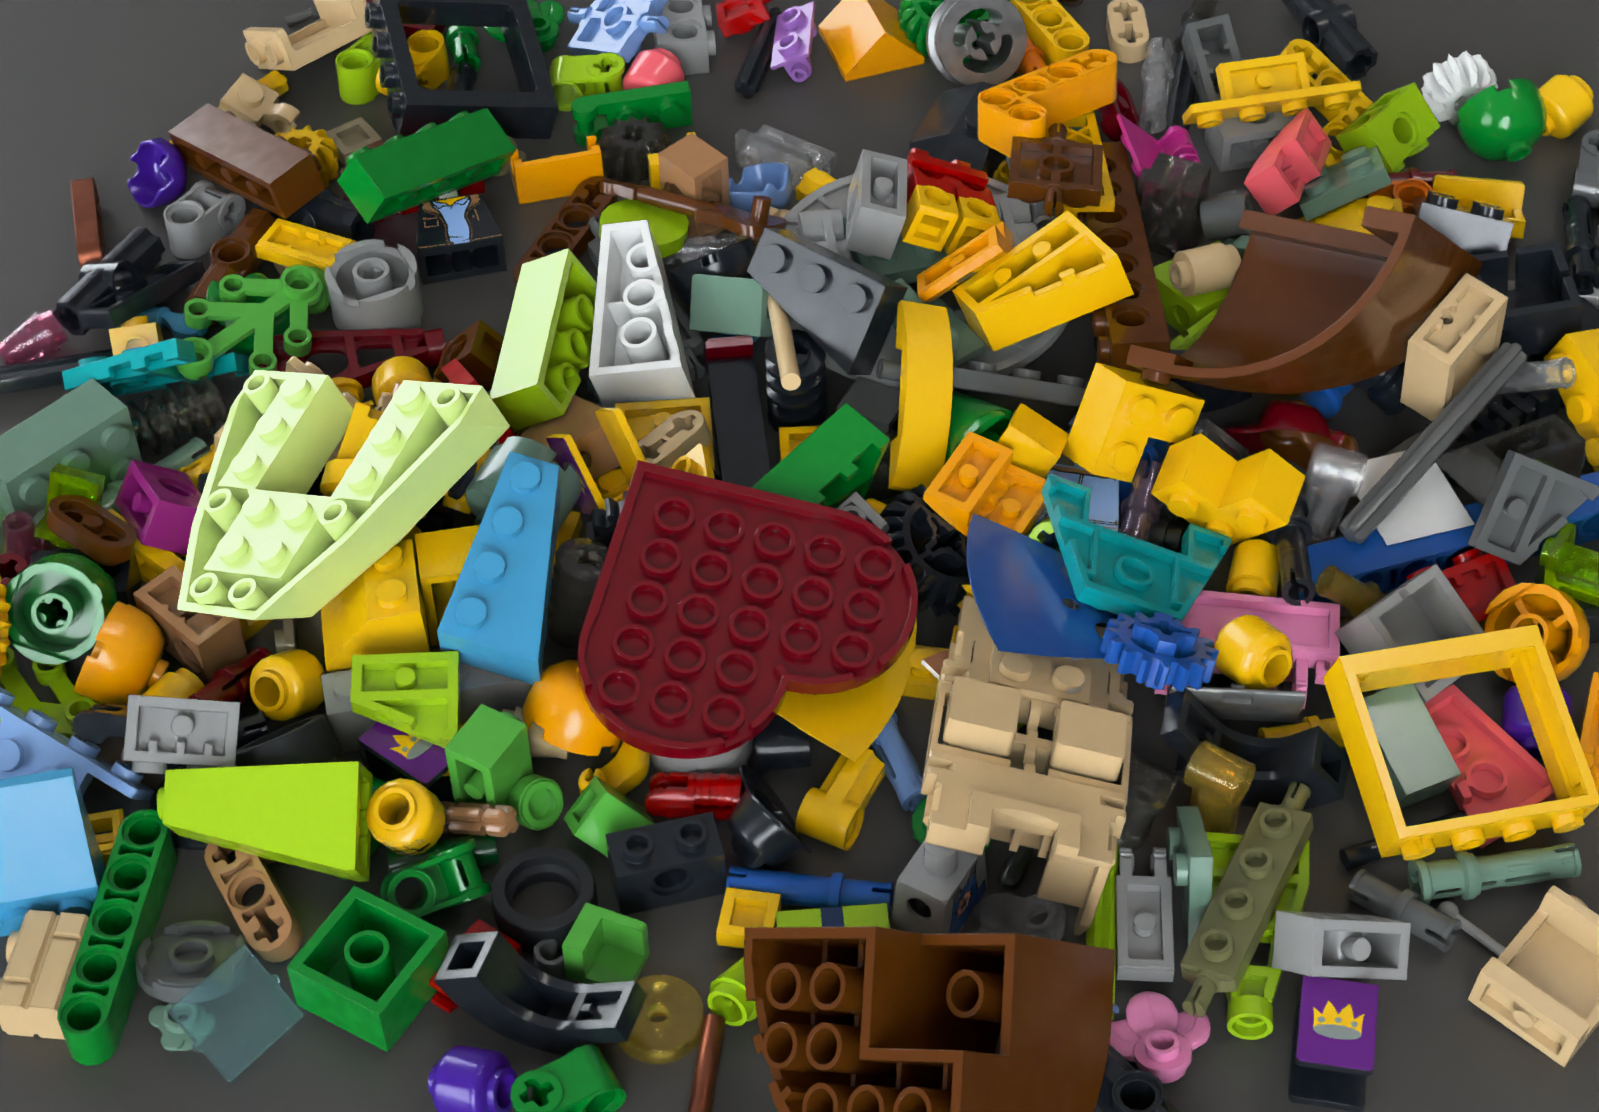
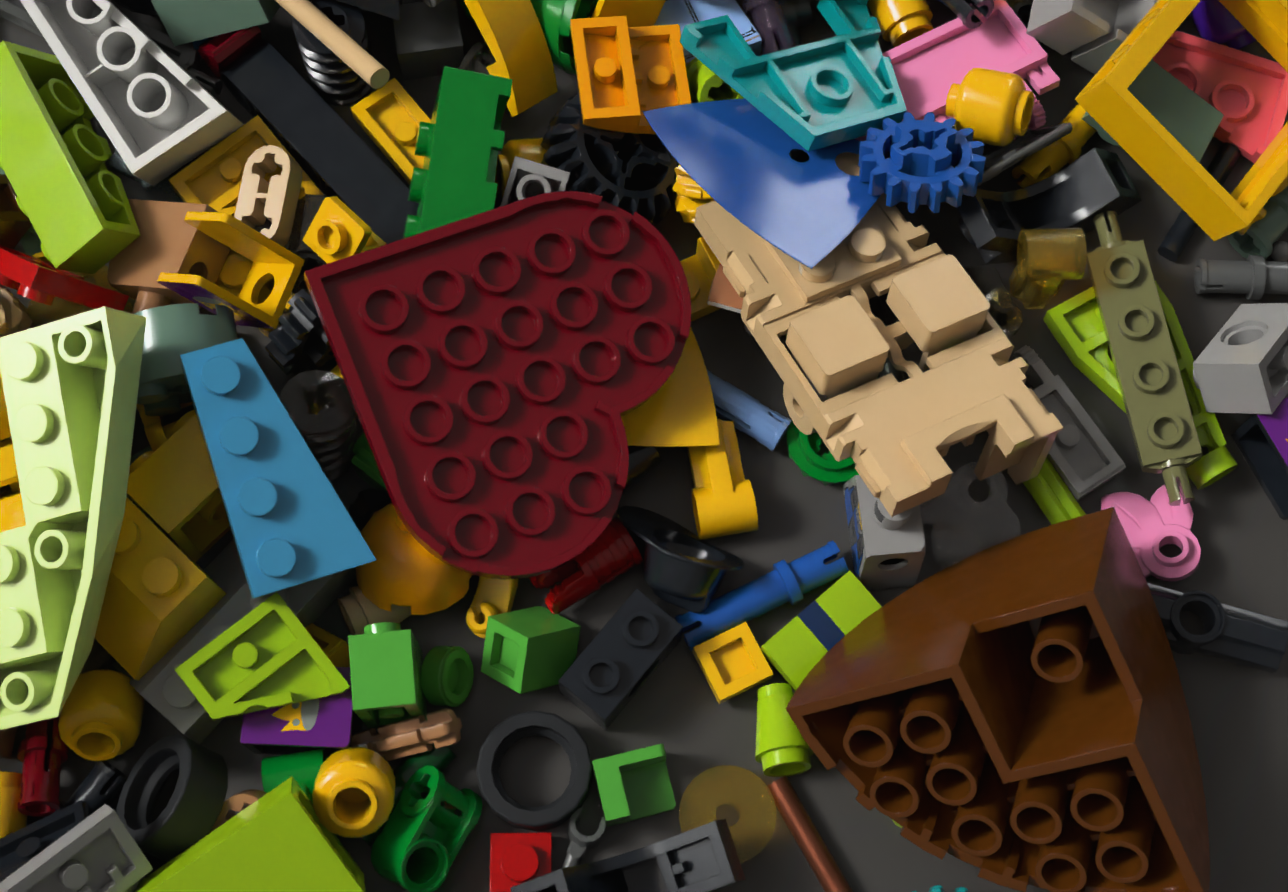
camera: 40 degrees left, 25 degrees up
sand green wing [1166,806,1213,948] -> none

